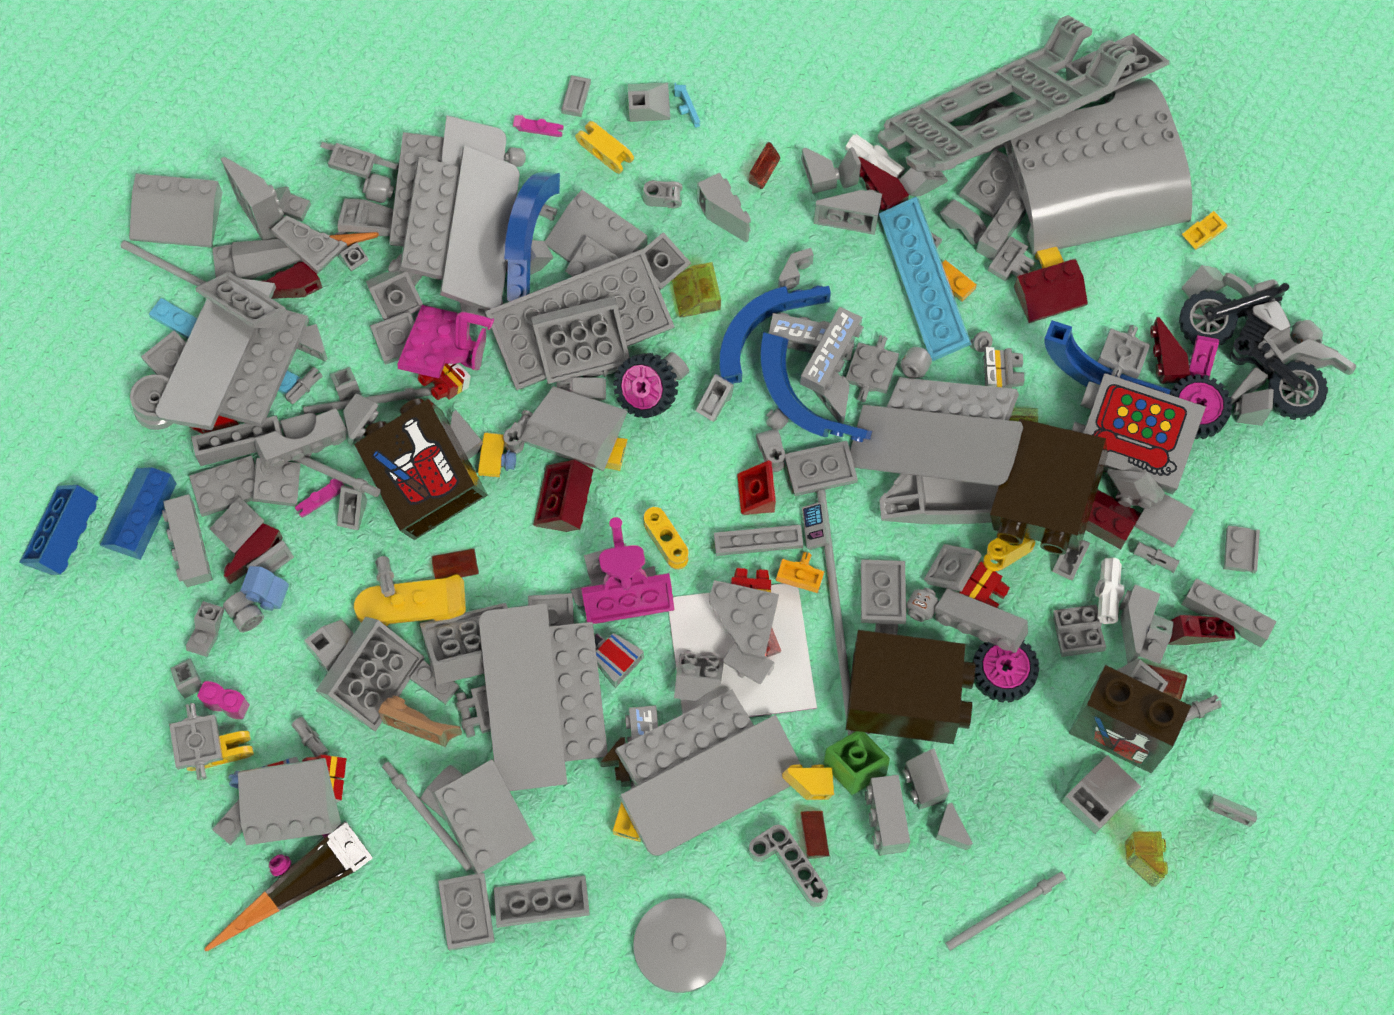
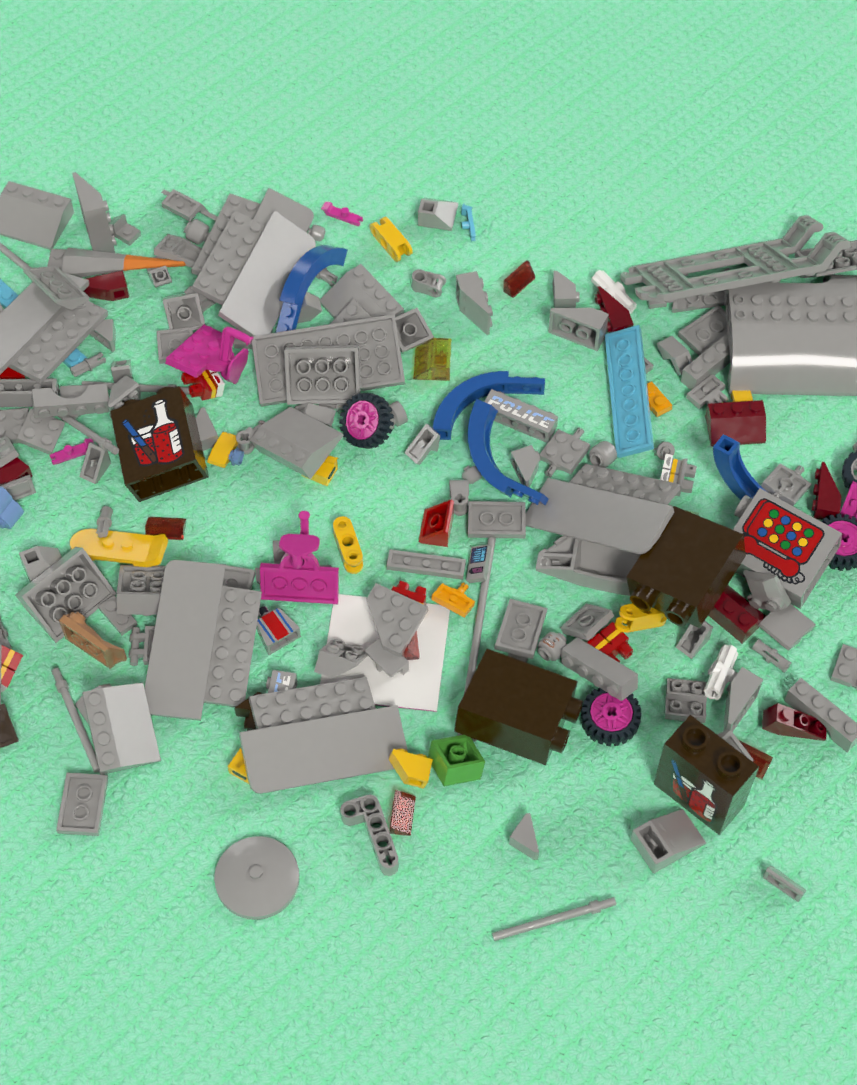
camera: 15 degrees right, 10 degrees down
light grey wing [271,216,347,274] -> none
light grey slope [494,876,590,928] -> none
dark red slope [533,460,594,532] -> none
light grey tile [561,75,591,117] -> none
light grey slope [778,248,814,290] -> none
light grey brick [800,307,864,395] -> none
light grey slope [838,147,861,188] -> none
light grey brick [865,775,910,856] -> none
light grey slope [899,167,948,196] -> none
light grey slope [902,749,950,810] -> none
clear yellow slope [1125,831,1168,887] -> none
light grey torso [1139,615,1173,664] -> none
light grey pin [1184,695,1222,723] -> none

